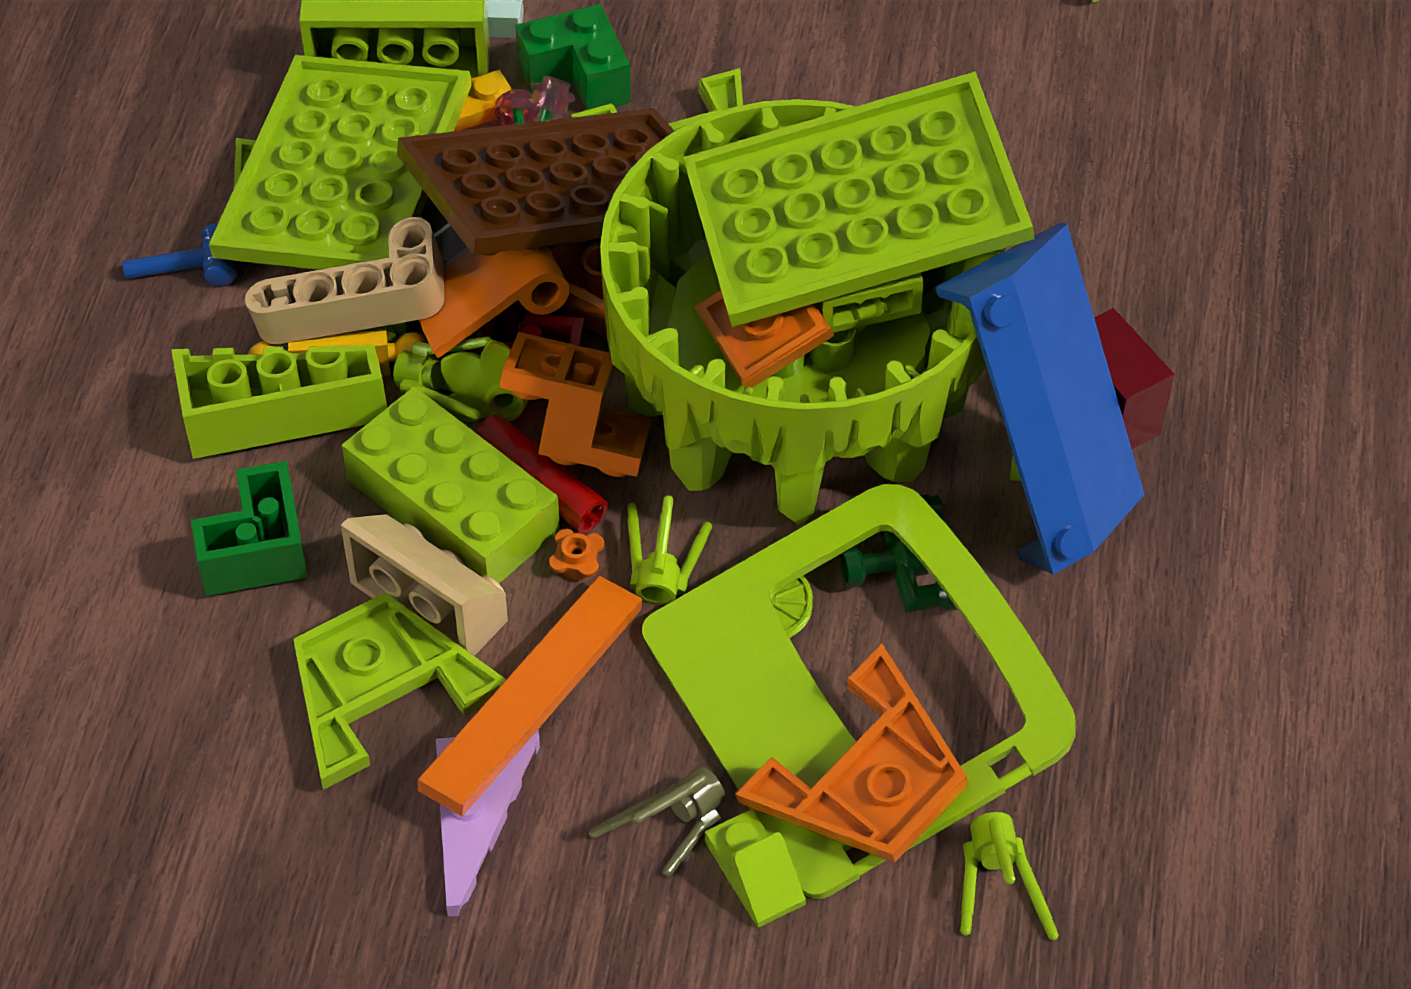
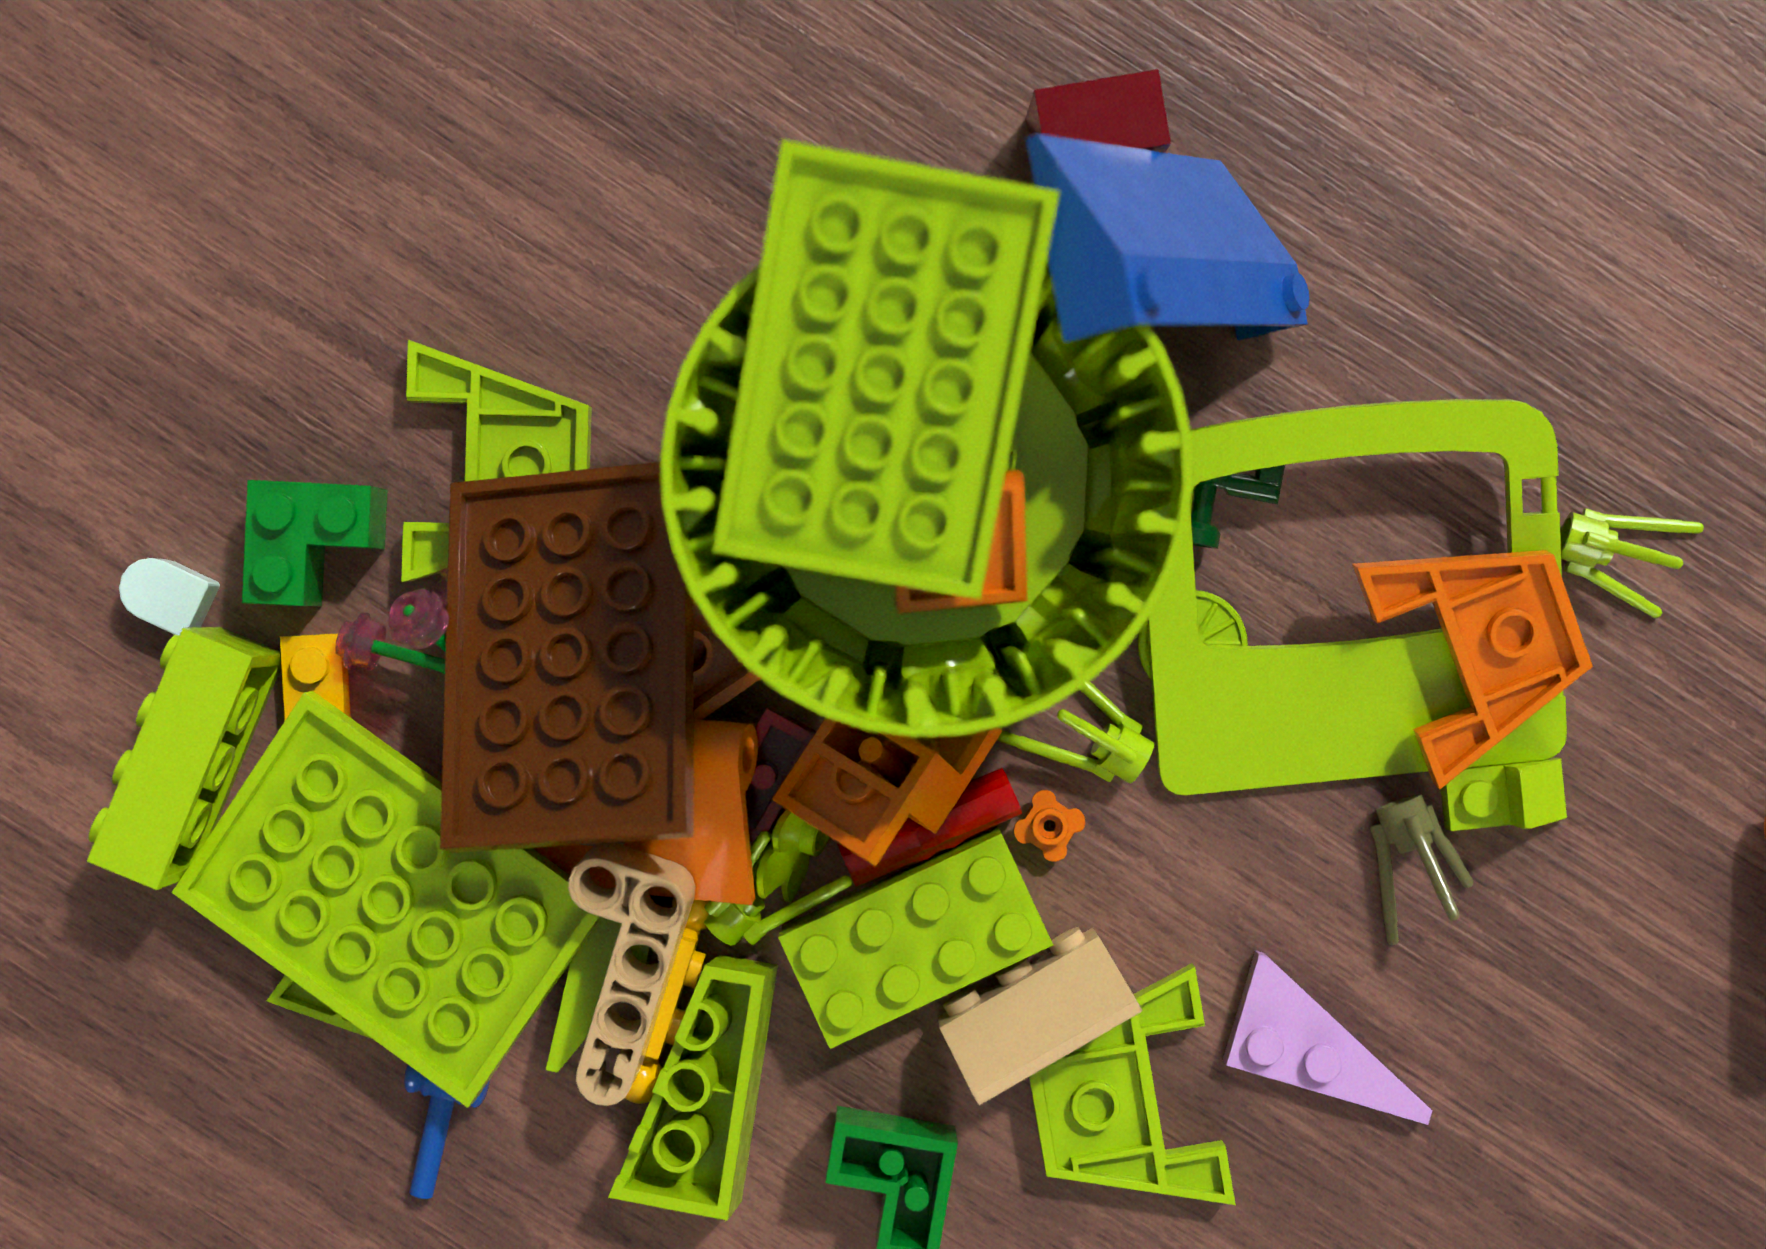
camera: 70 degrees left, 35 degrees up
orange tile [418,575,642,817] -> none

